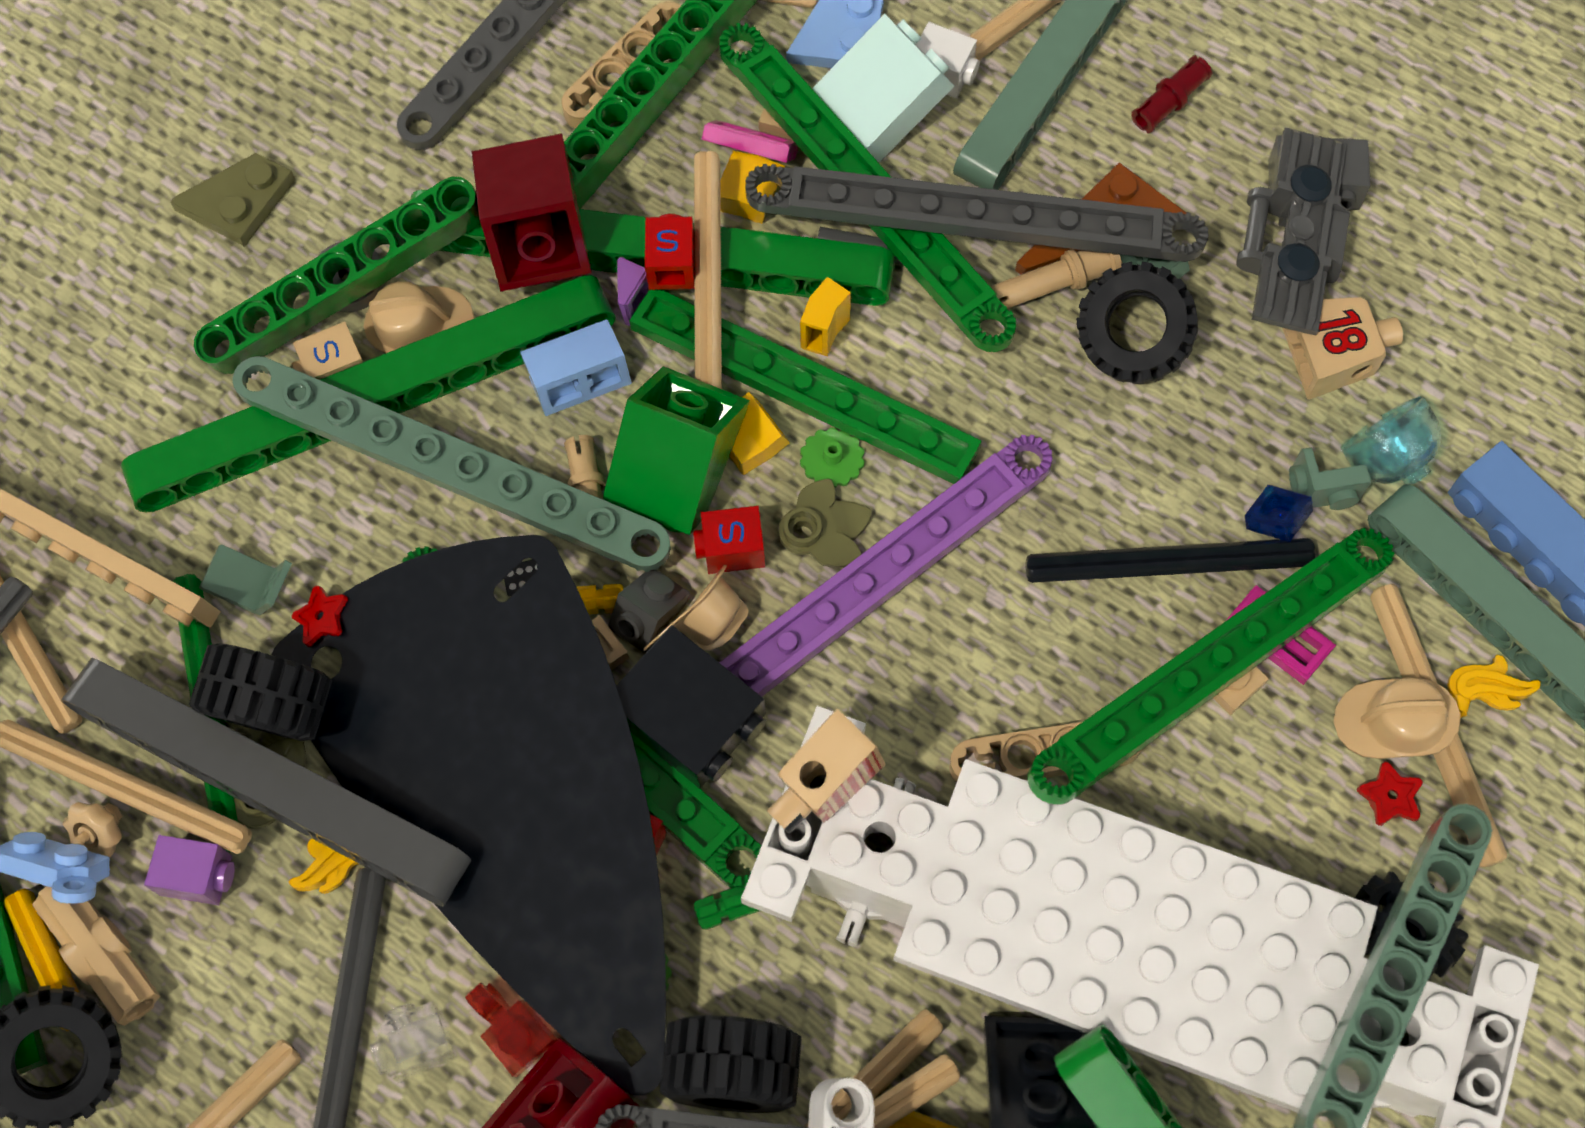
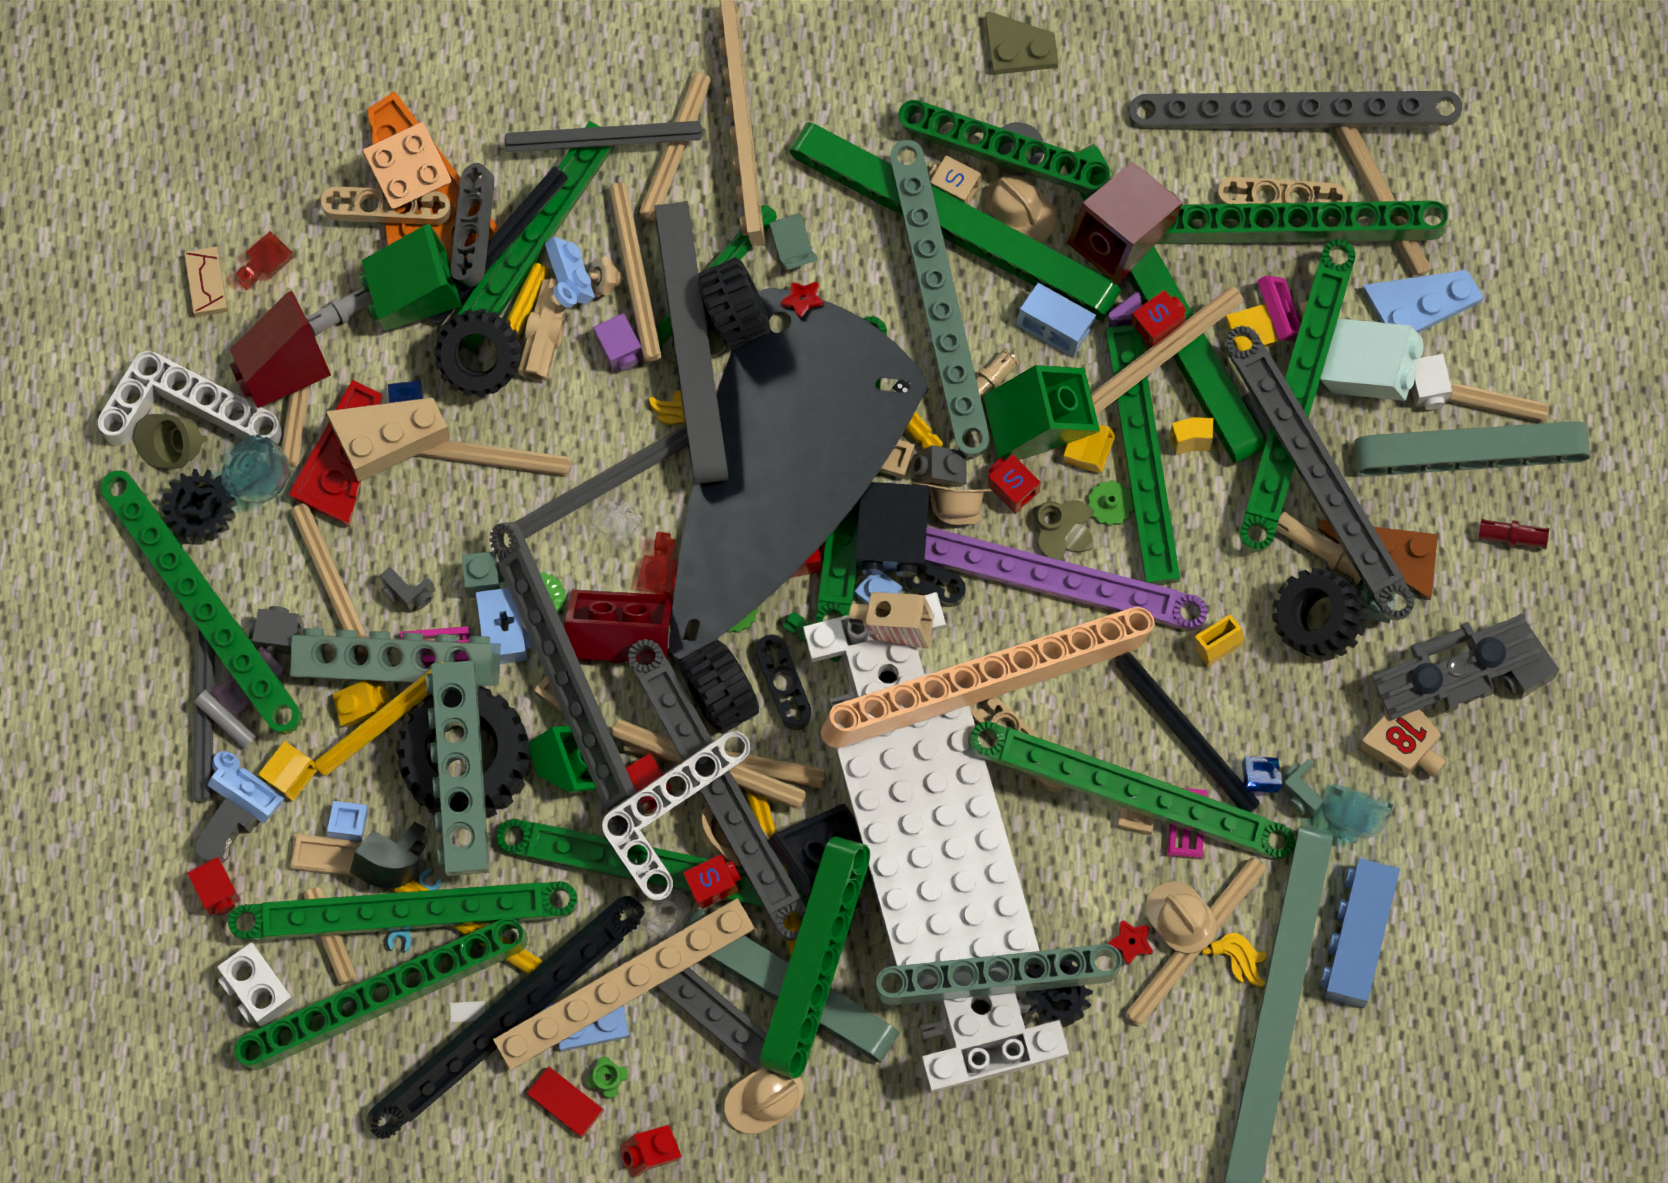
camera: 55 degrees right, 5 degrees up
none -> black beam [756,634,812,730]
none -> light nougat beam [820,607,1154,748]
none -> light blue plate [854,572,902,605]
none -> black beam [904,561,966,607]
none -> yellow piece [1195,614,1245,667]

